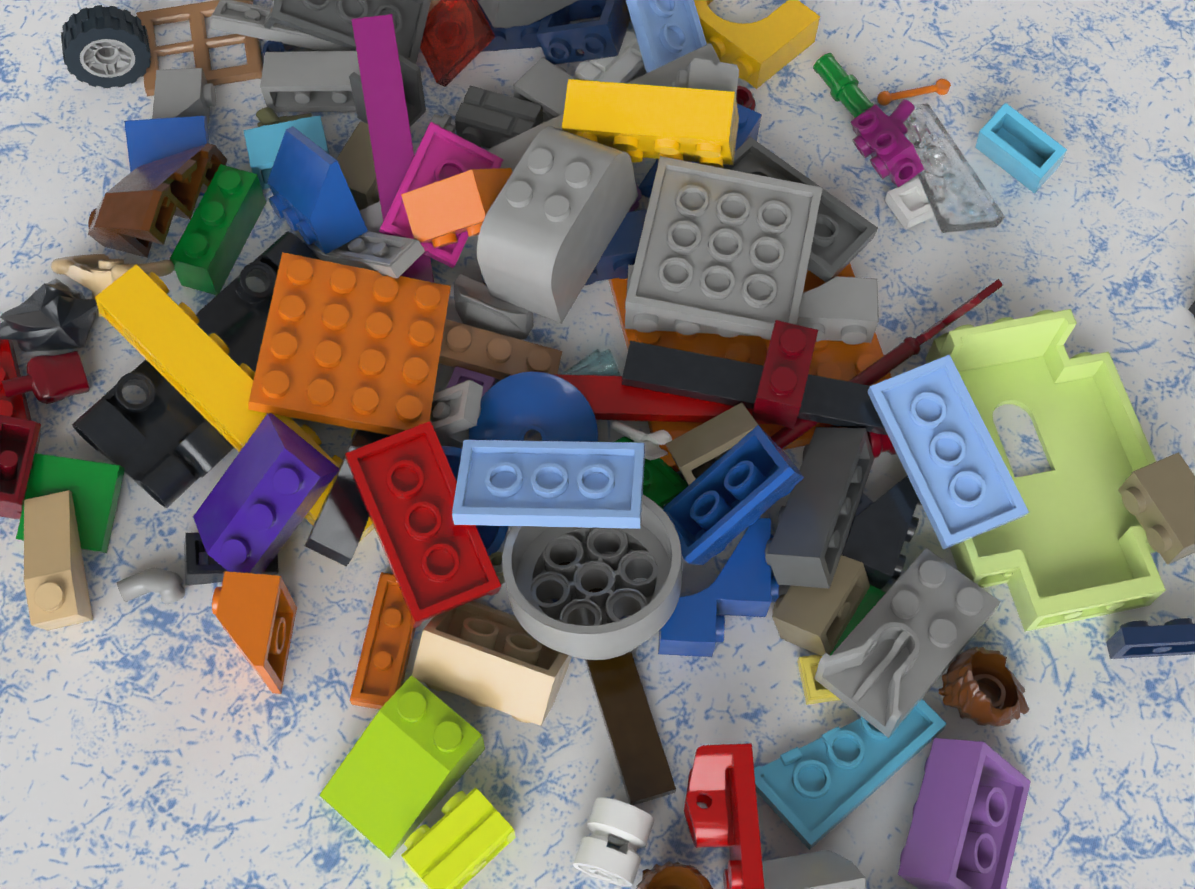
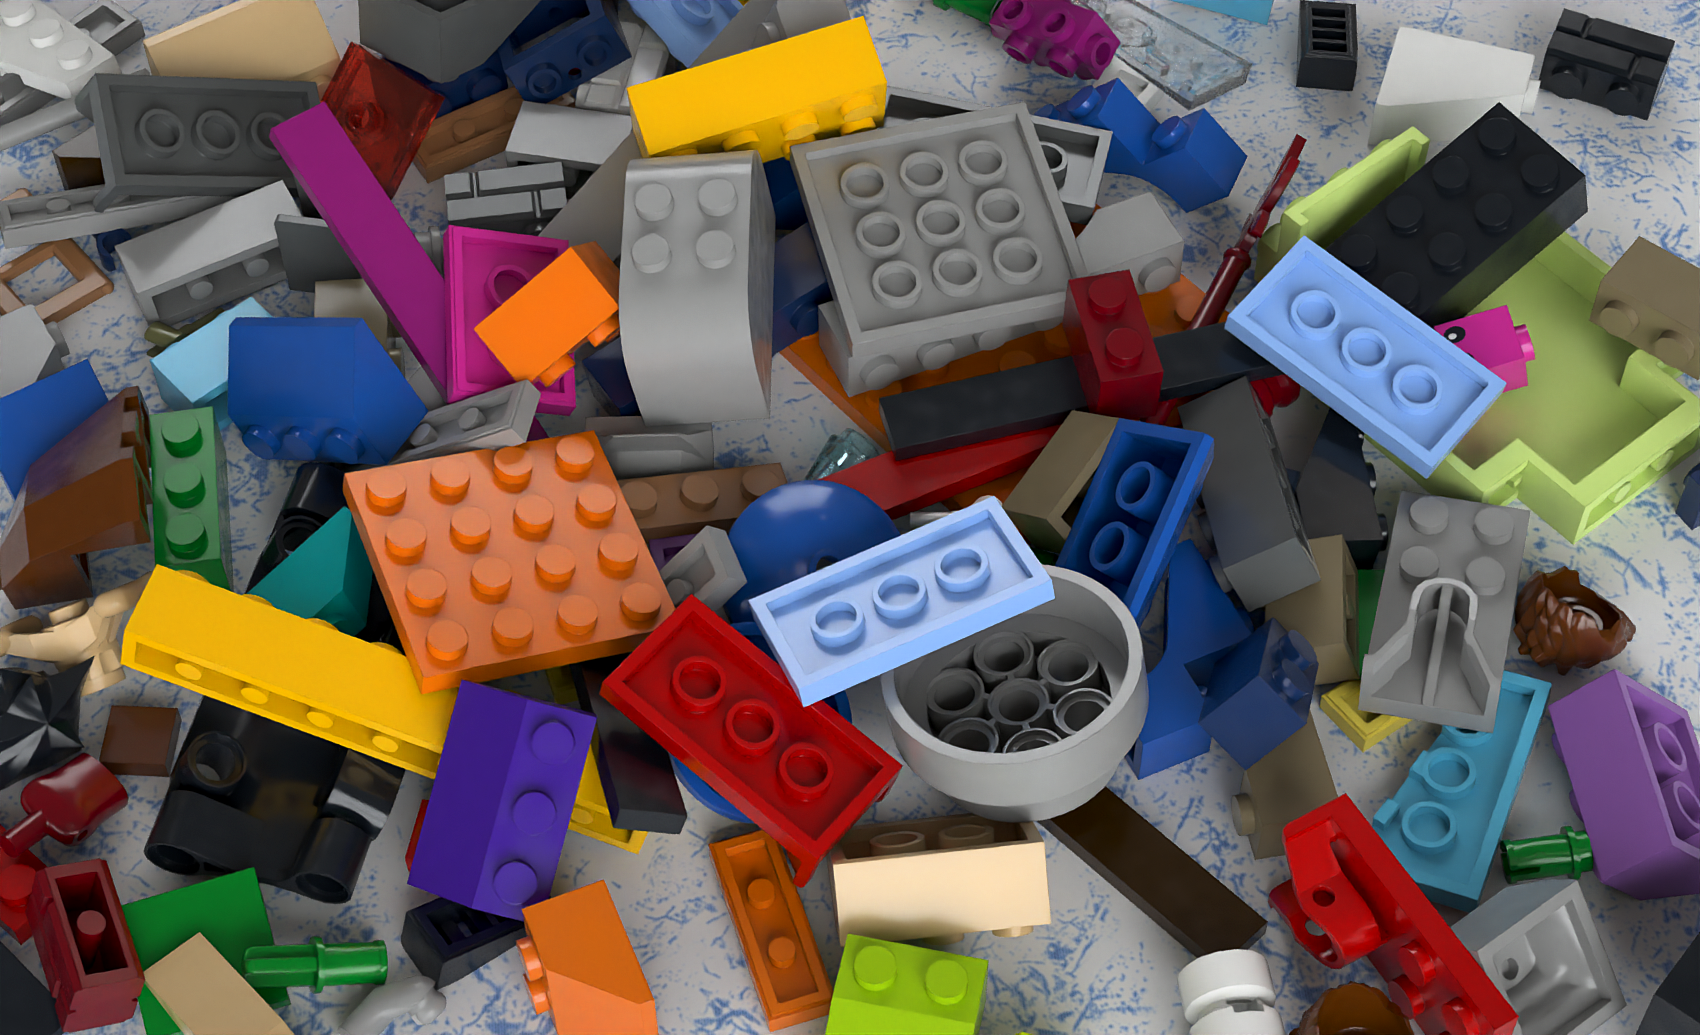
camera: 25 degrees left, 10 degrees down
none -> reddish brown tile [99,705,182,777]
none -> green axle [241,936,388,994]
none -> teal slope [247,506,373,637]
none -> medium nougat tile [400,86,576,183]
none -> blue arch [1034,78,1248,213]
none -> dark blue brick [1198,617,1319,771]
none -> dark tan slope [1231,710,1338,860]
none -> black slope [1296,0,1358,91]
none -> black brick [1324,102,1588,329]
none -> white slope [1368,25,1541,146]
none -> dark pink brick [1434,305,1535,393]
none -> green pin [1500,826,1593,884]

